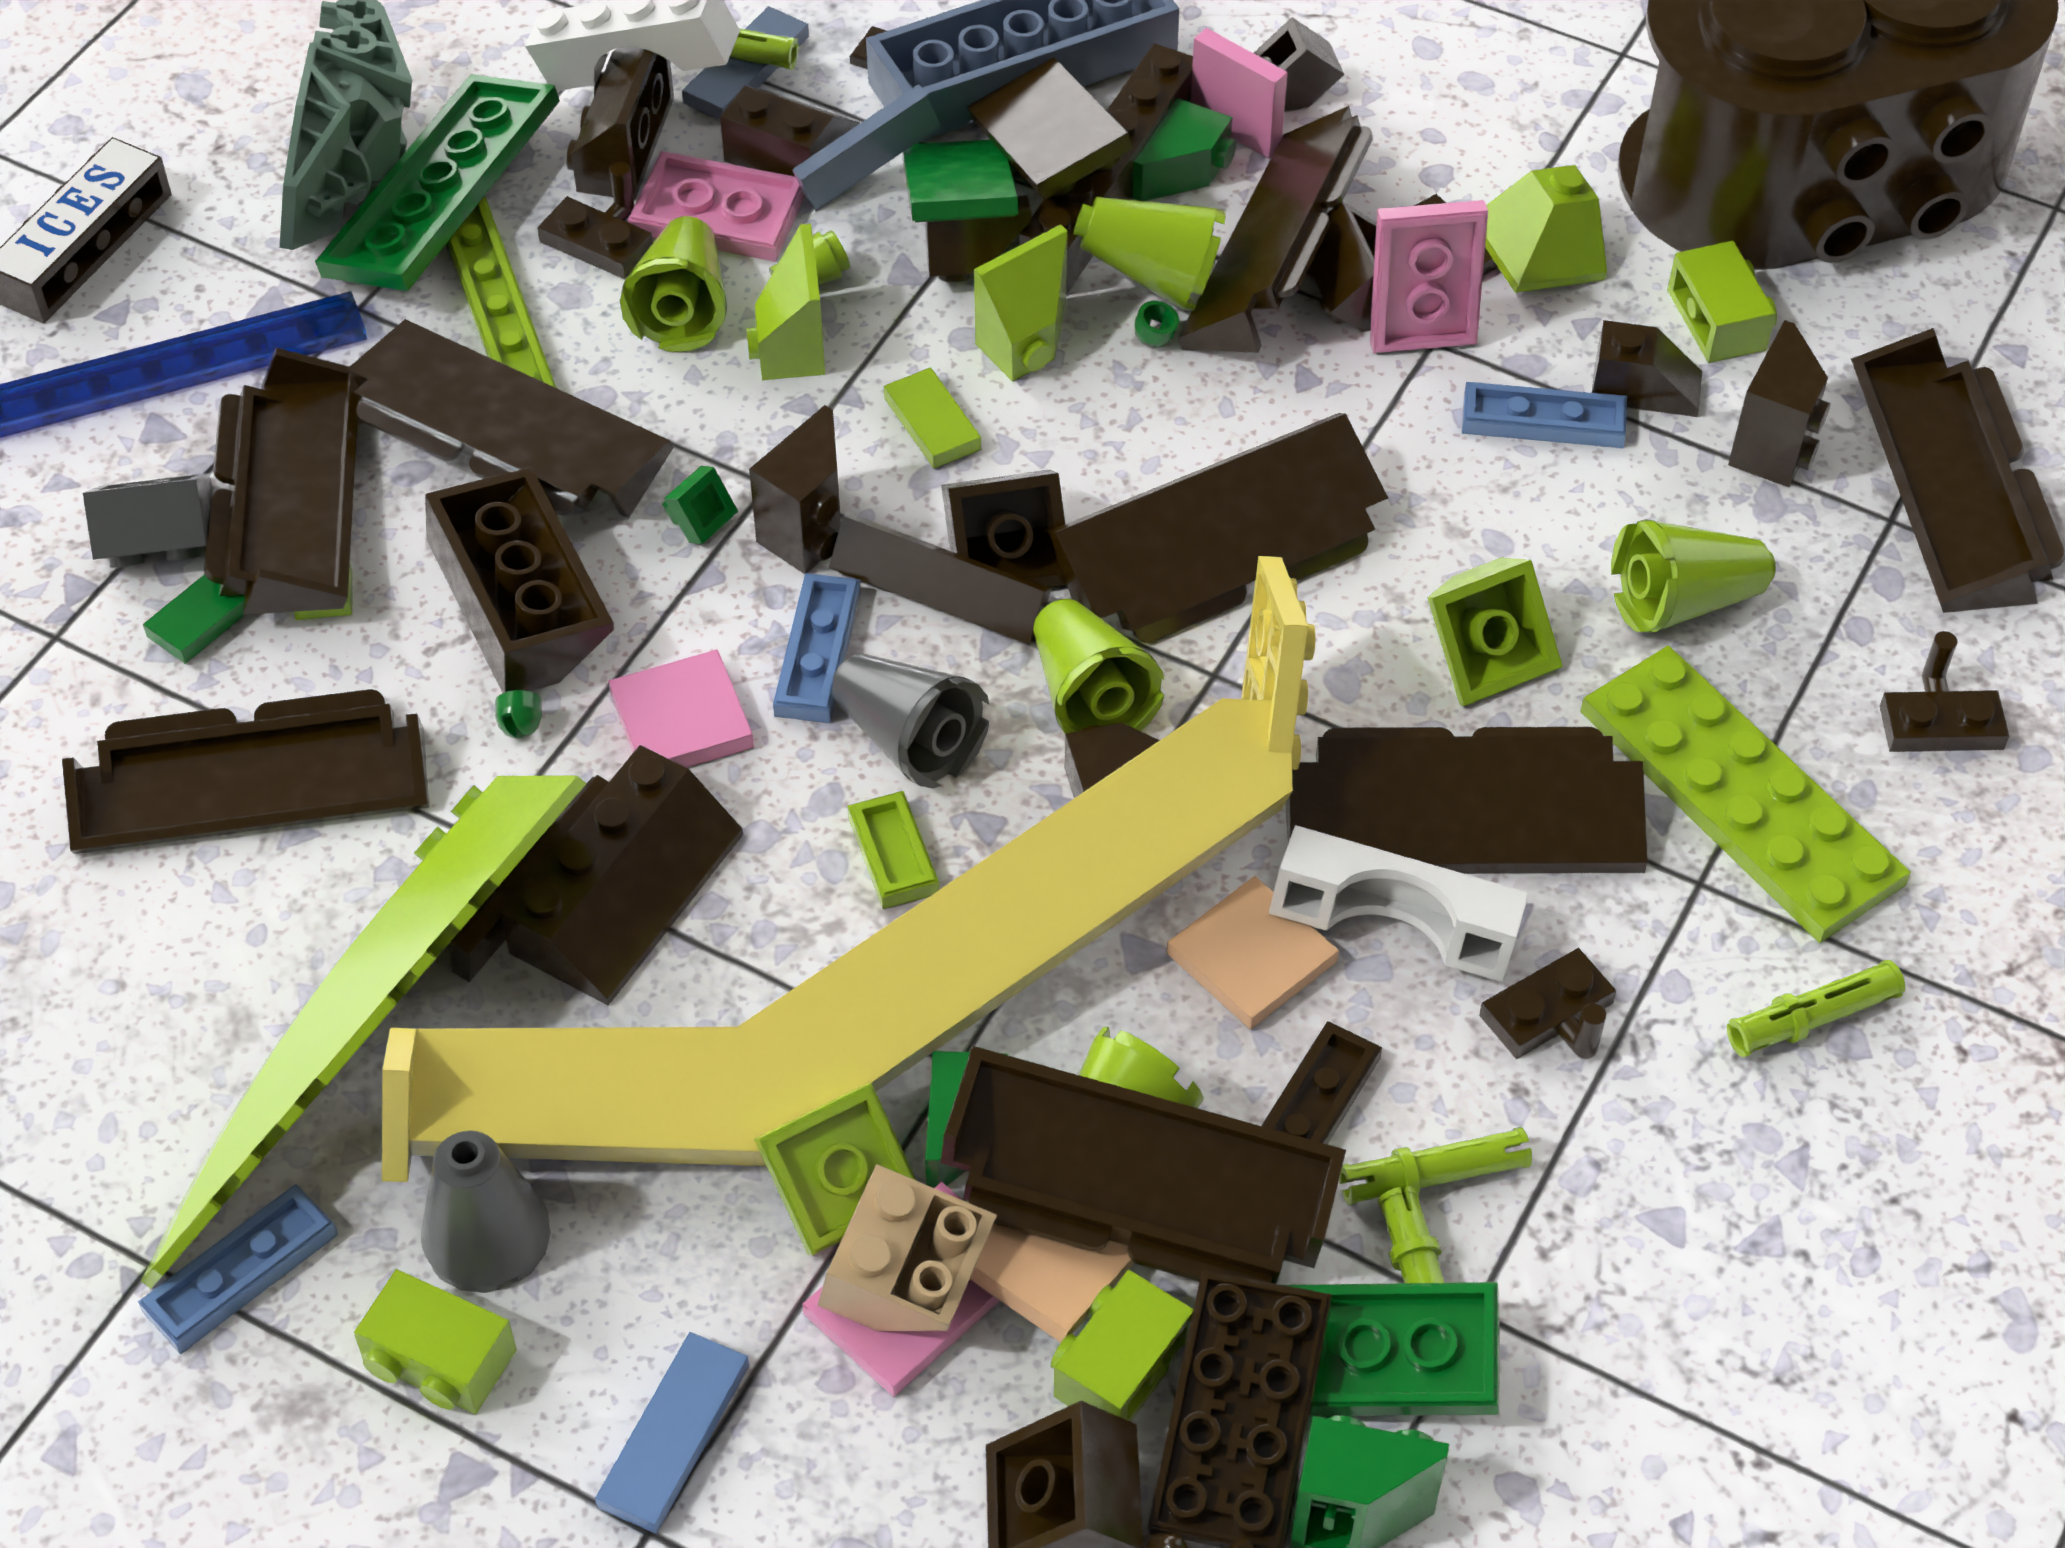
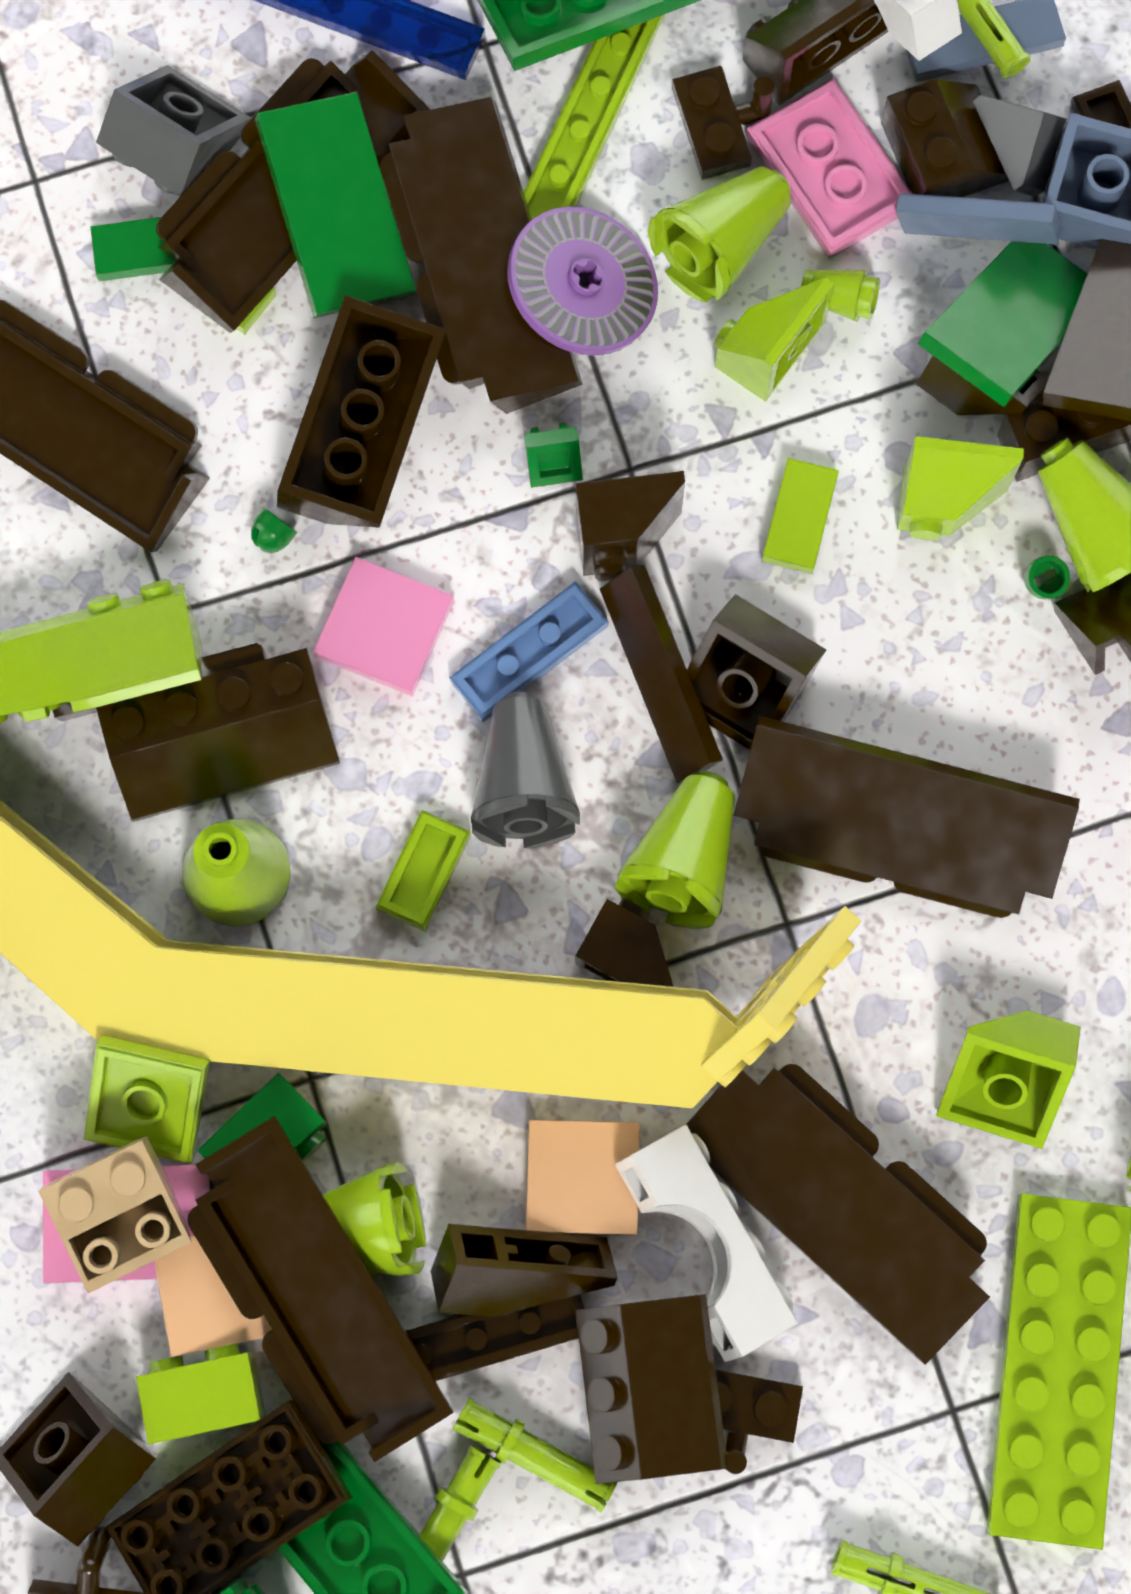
camera: 45 degrees right, 25 degrees up
none -> lime cone [182,819,291,927]
none -> green tile [255,92,416,318]
none -> dark brown slope [430,1224,618,1317]
none -> piece [507,207,658,356]
none -> dark brown slope [575,1294,728,1484]
none -> slope [972,95,1067,197]

